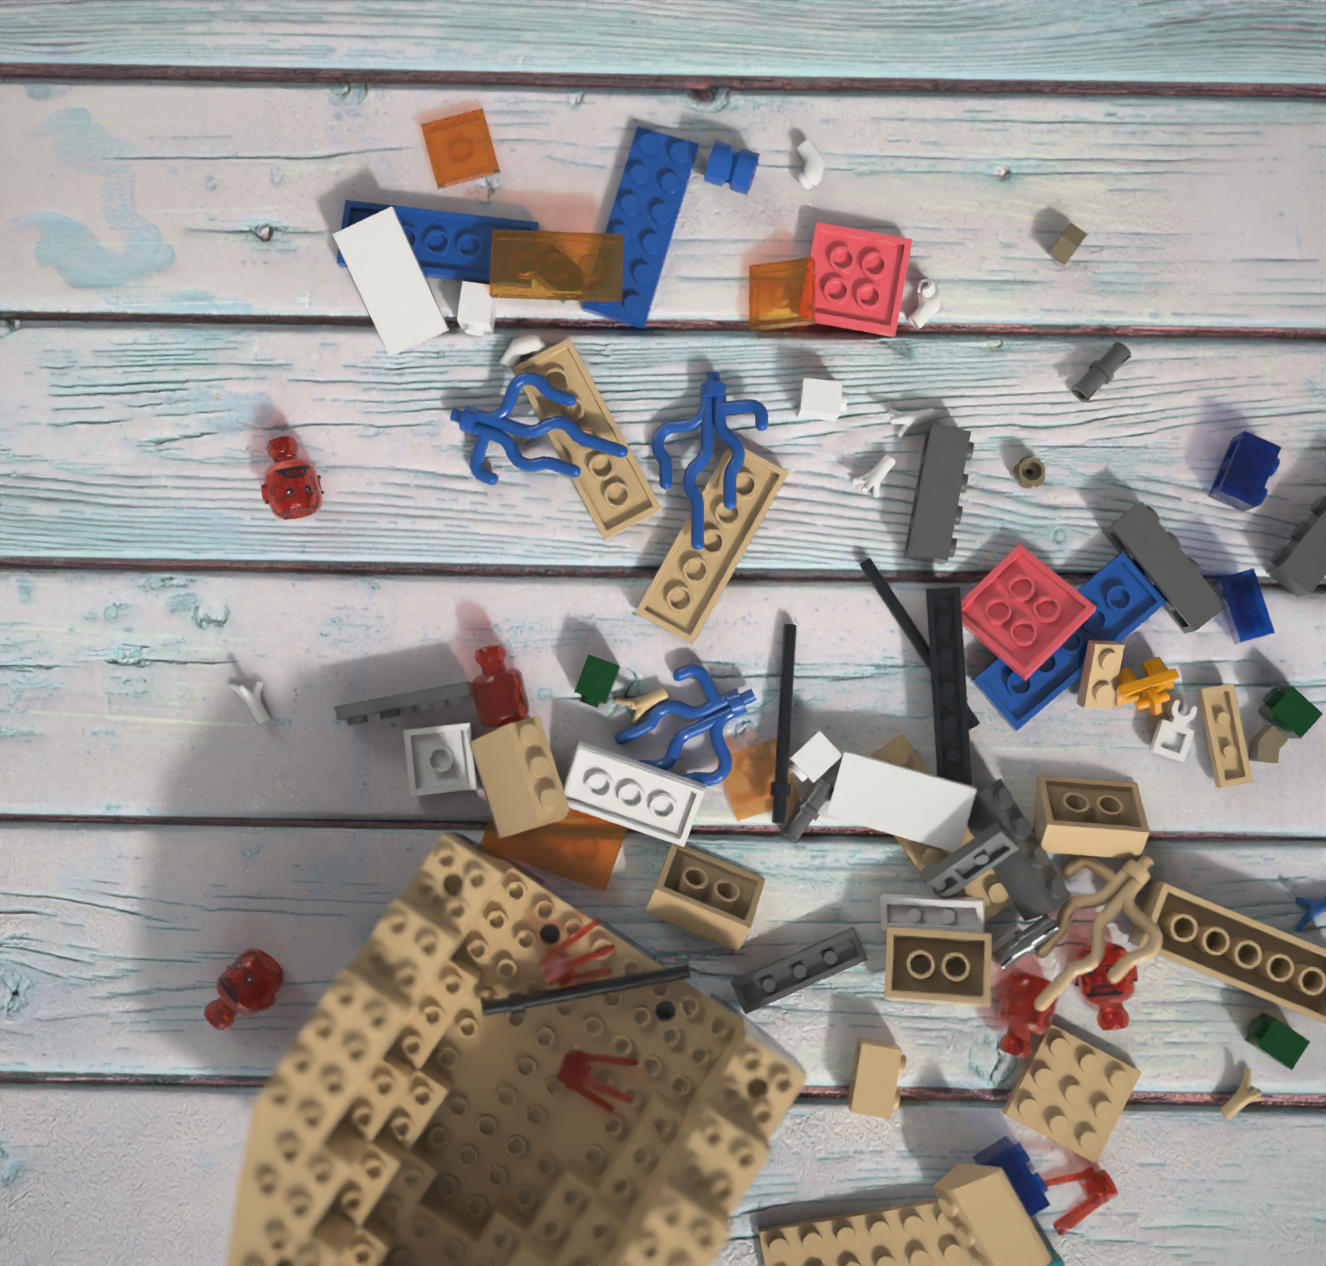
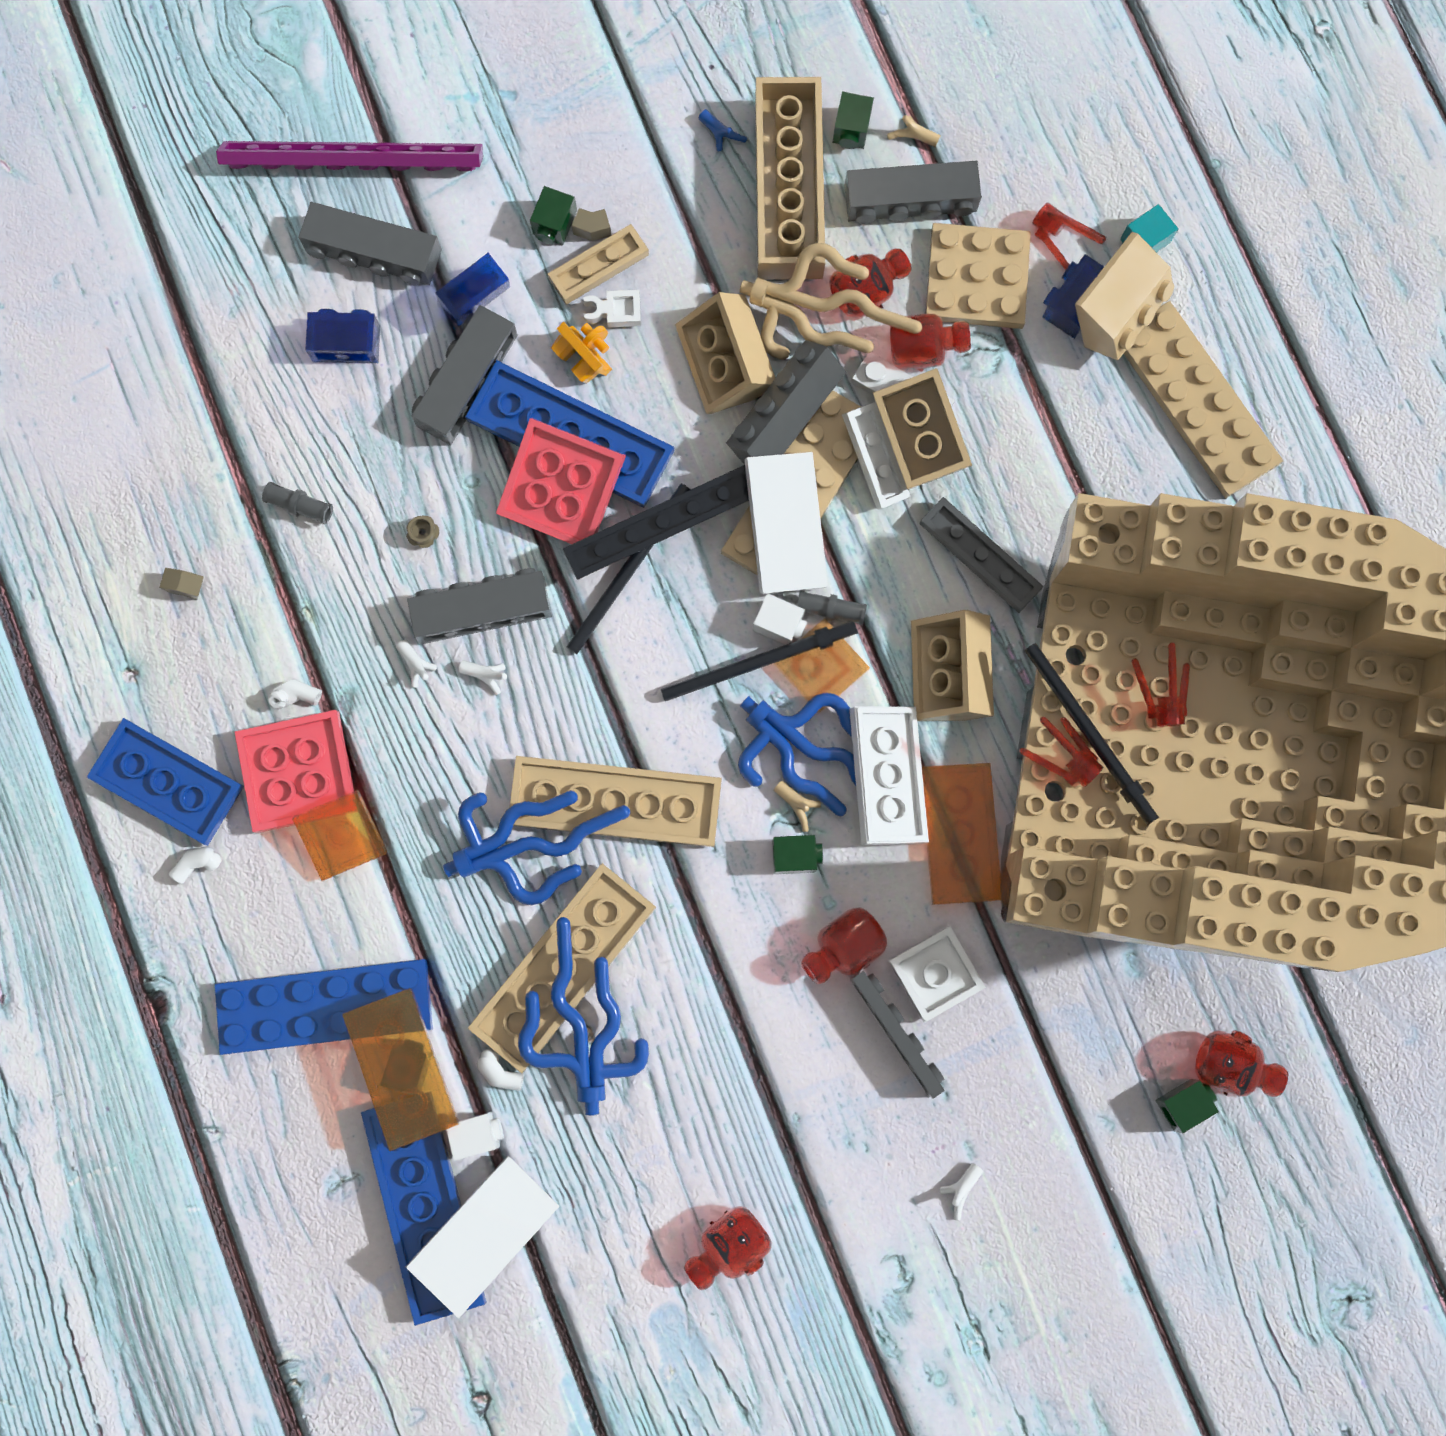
camera: 115 degrees left, 5 degrees down
clear orange tile [421,108,500,189] -> none
tan slope [470,716,570,838] -> none
blue wheel [704,140,760,195] -> none
white brick [798,378,848,421] -> none
tan brick [847,1037,906,1119] -> none
dark grey plate [920,823,1019,898] -> none
dark grey pin [991,914,1060,971] -> none
tan plate [1077,640,1125,708] -> none
none -> blue plate [87,718,244,846]
none -> dark grey brick [844,160,982,224]
none -> dark green brick [1155,1079,1219,1134]

